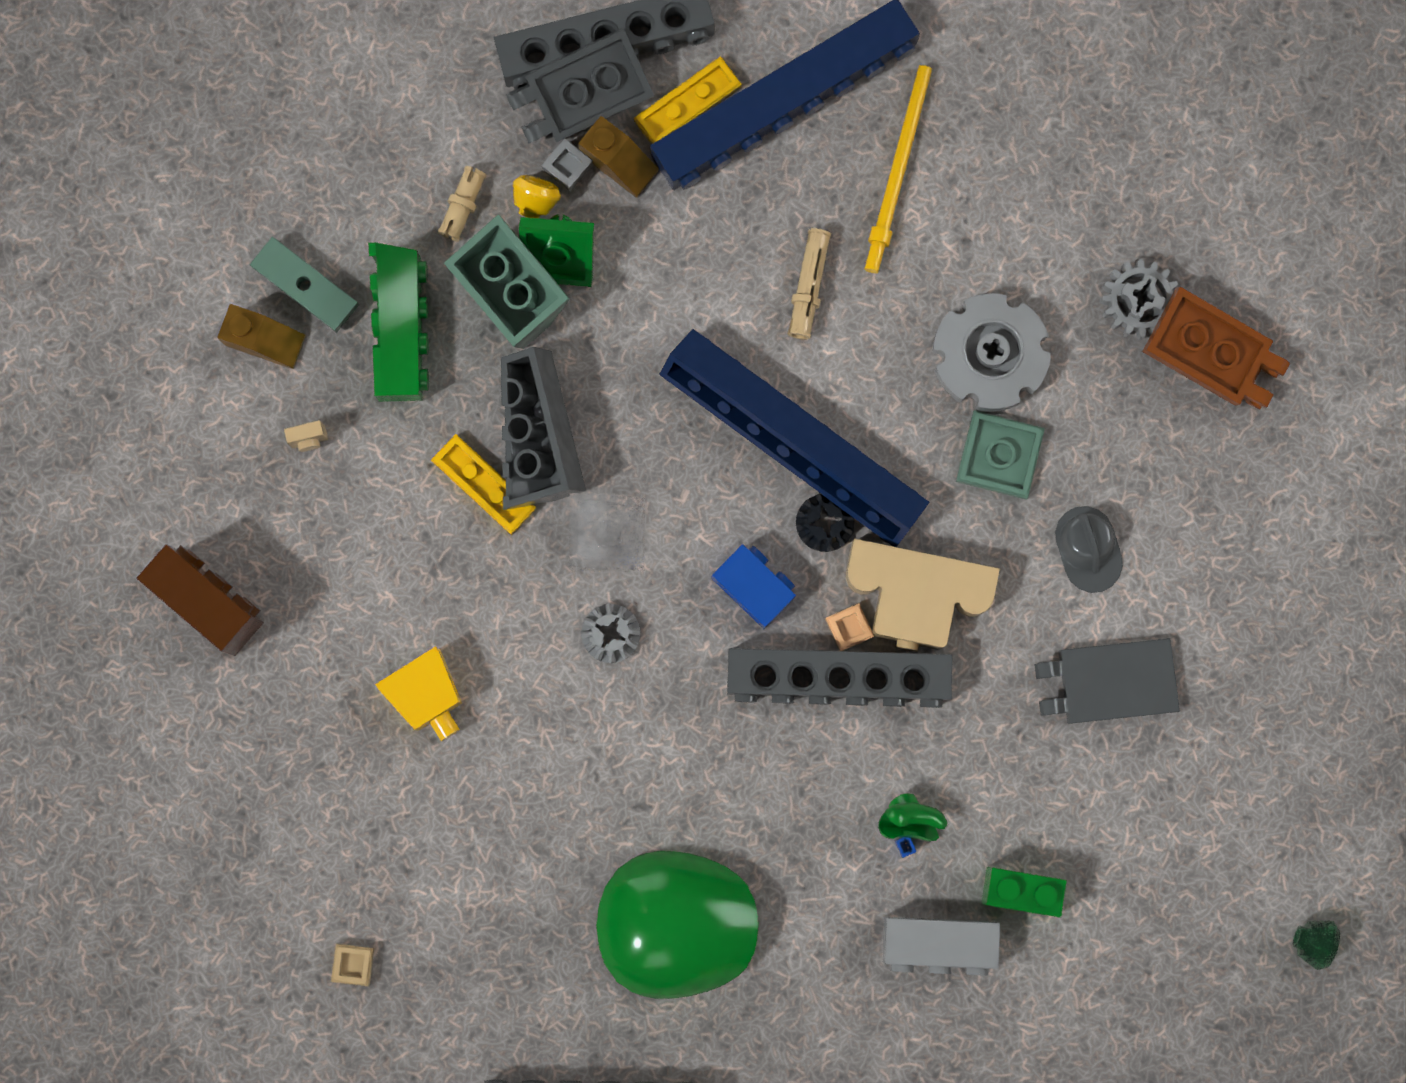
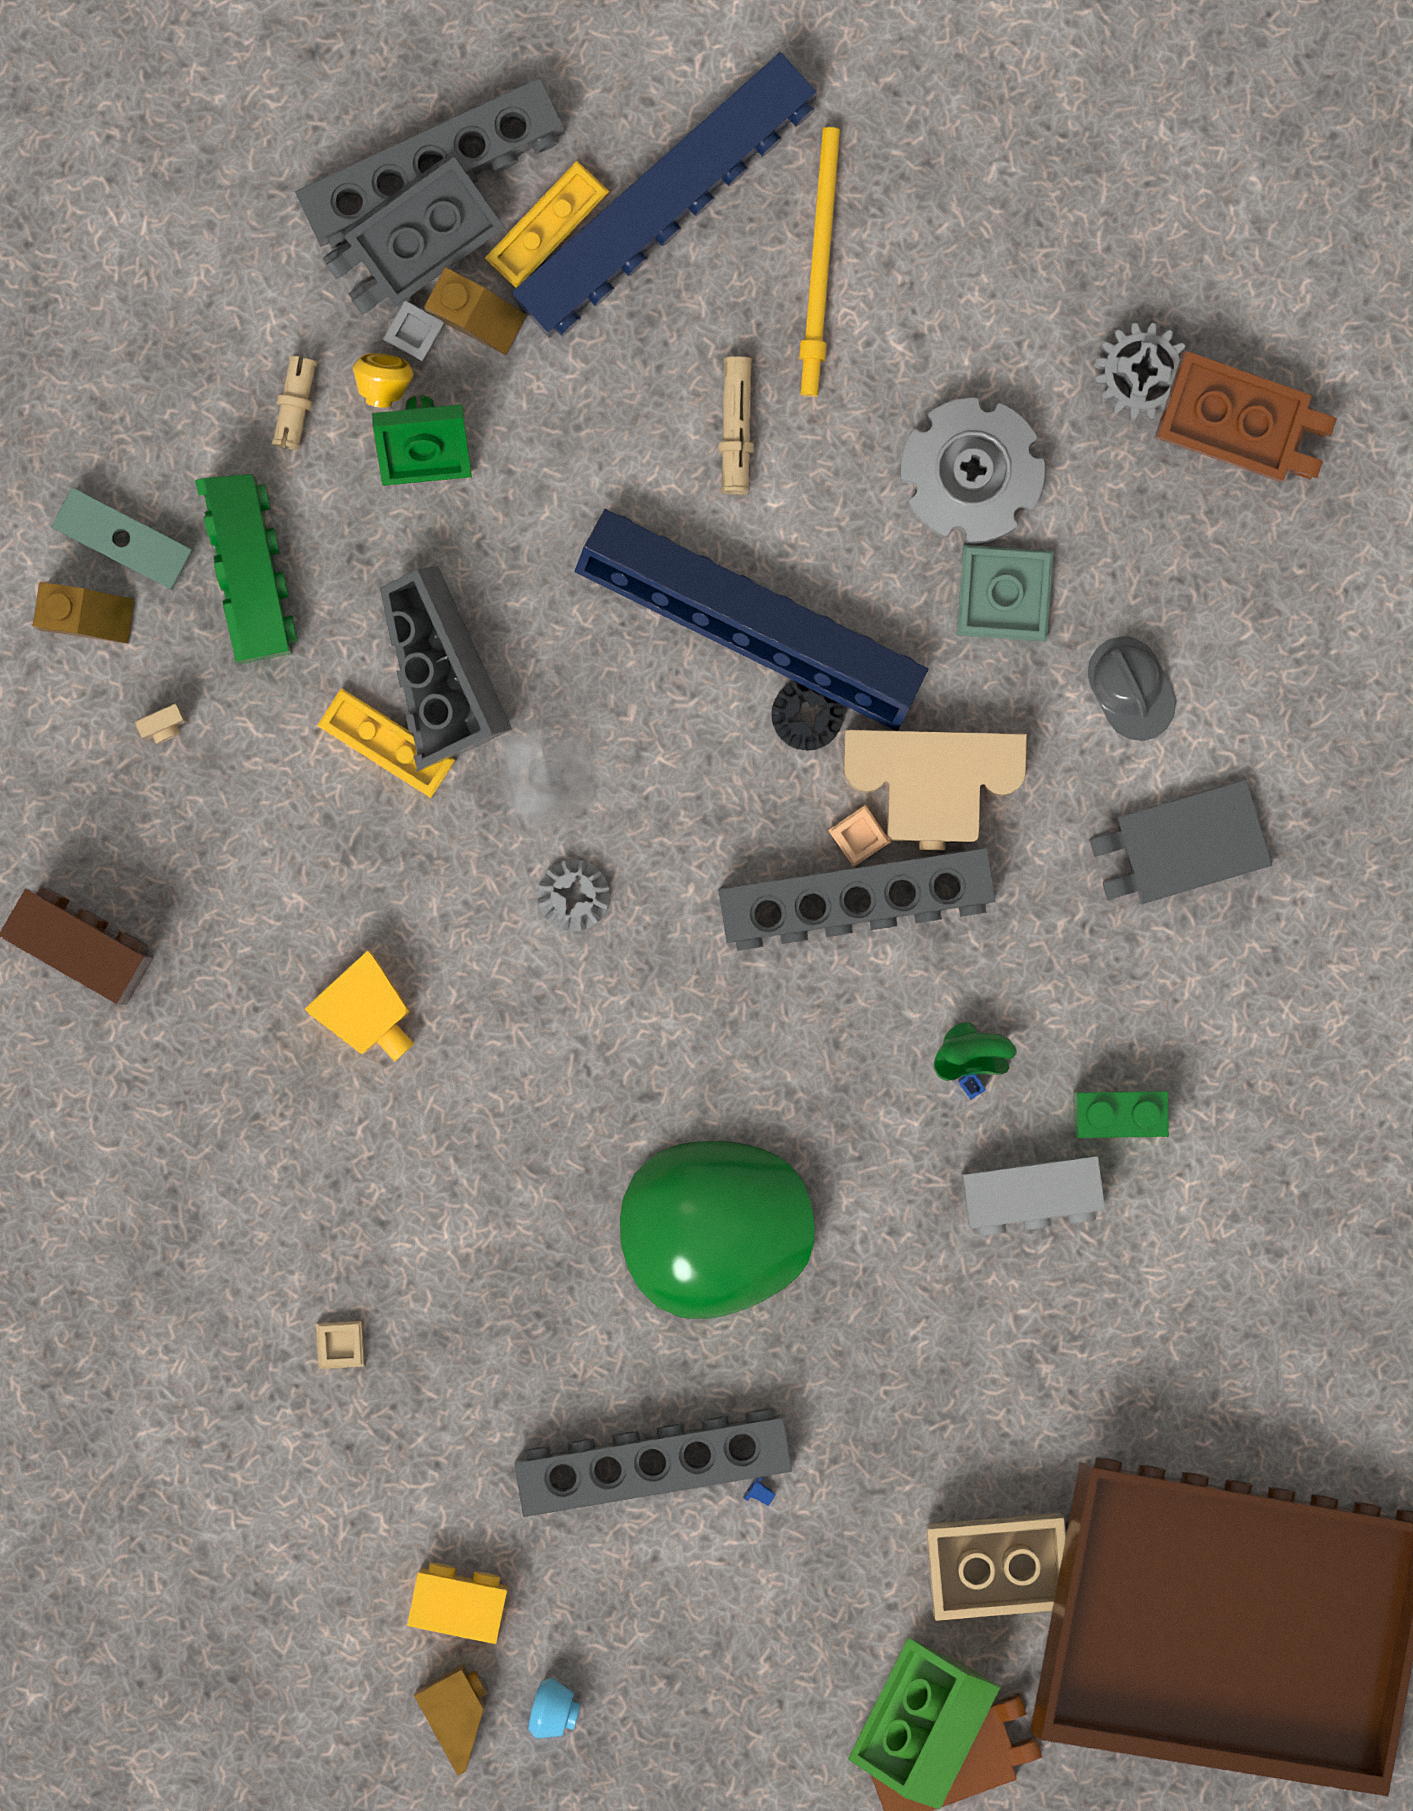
camera: 10 degrees left, 5 degrees up
sand green slope [444,214,570,349] -> none
blue brick [711,544,796,629] -> none

